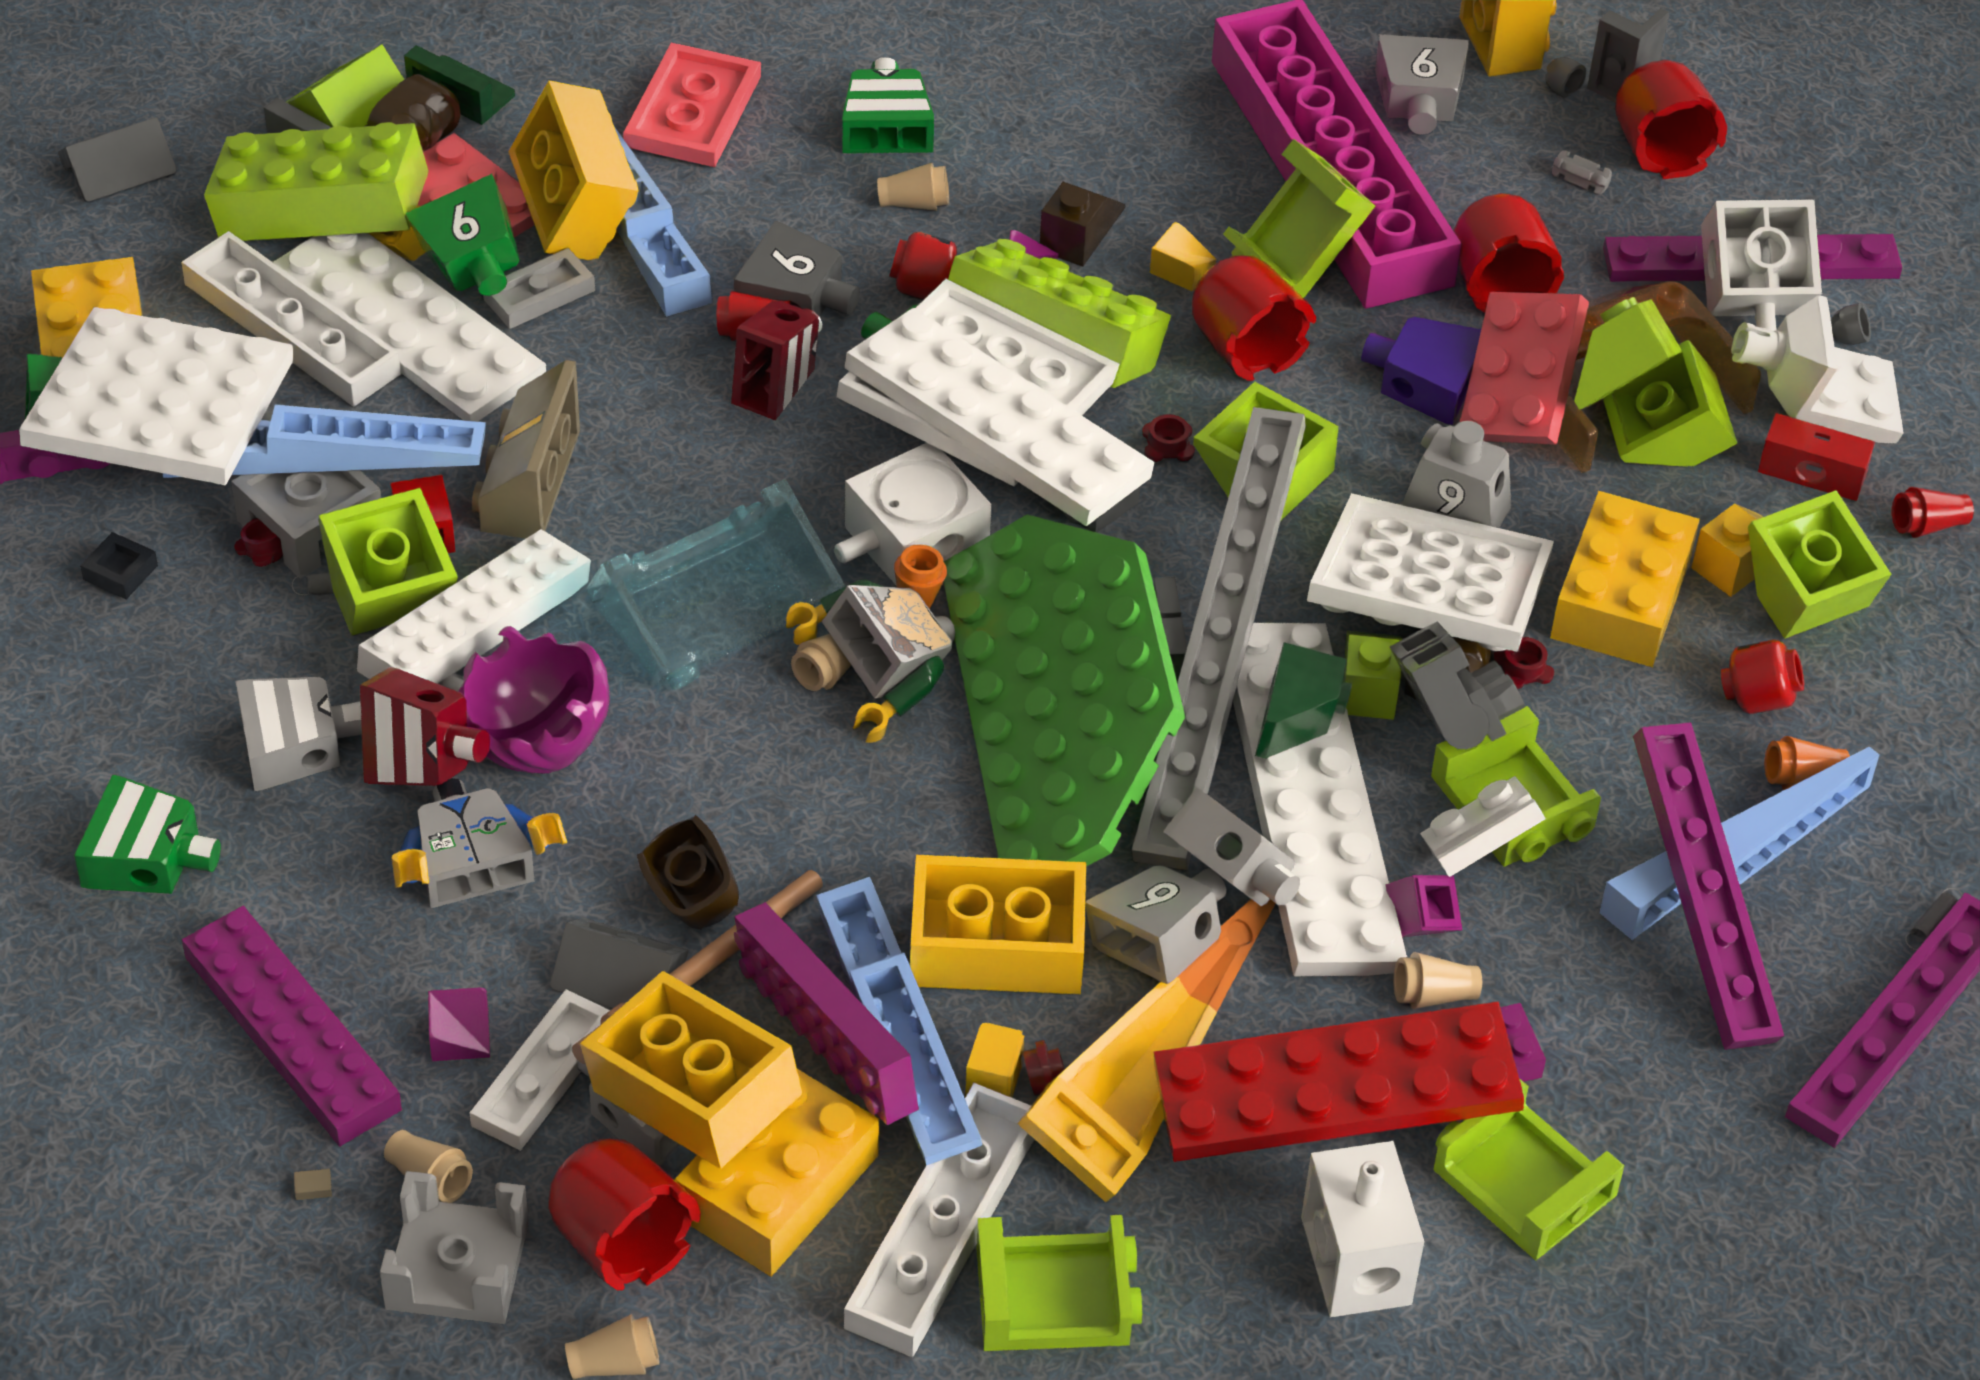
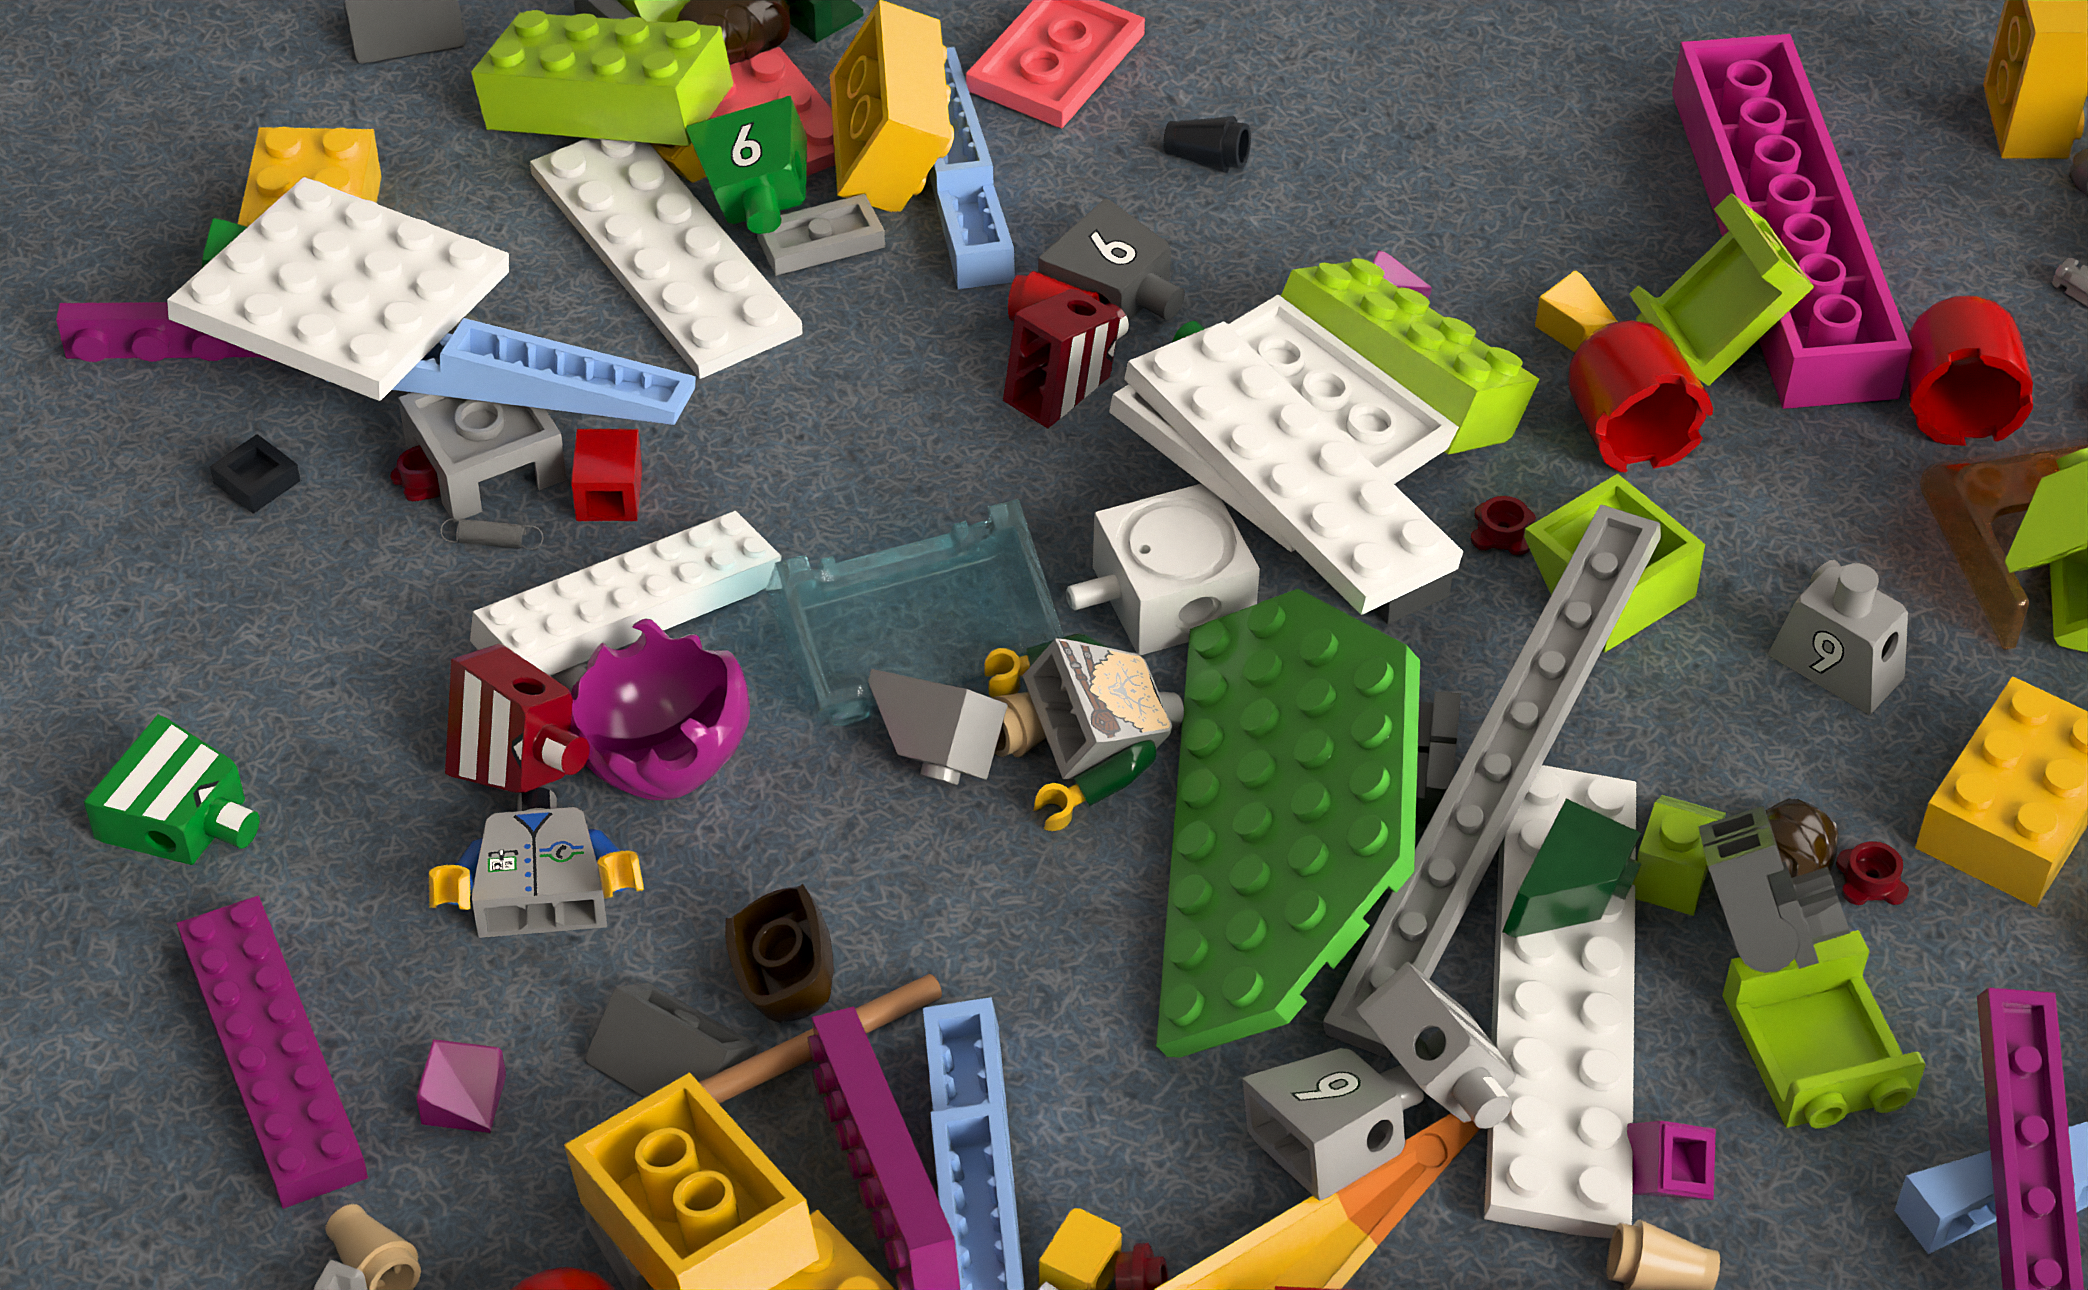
camera: 15 degrees right, 0 degrees up
white piece [181,231,401,407] -> none
light grey torso [236,677,362,791] -> none
dark tan piece [294,1169,332,1200] -> none
lime slope [318,488,458,636] -> none
white plate [470,989,610,1151] -> none
dark tan slope [472,360,580,539] -> none
green torso [842,58,934,153] -> none
tan cone [877,163,949,211] -> none
red head [889,232,957,299] -> none
orange cone [894,545,947,609] -> none
yellow brick [910,855,1086,994] -> none
dark brown slope [1040,181,1125,267] -> none
white plate [1307,493,1554,652] -> none
dark purple torso [1361,317,1481,425] -> none
light grey torso [1375,34,1469,134] -> none
white plate [1420,776,1546,877] -> none
coral plate [1460,292,1589,445] -> none
none -> light grey slope [868,669,1008,785]
none -> black cone [1163,116,1251,173]

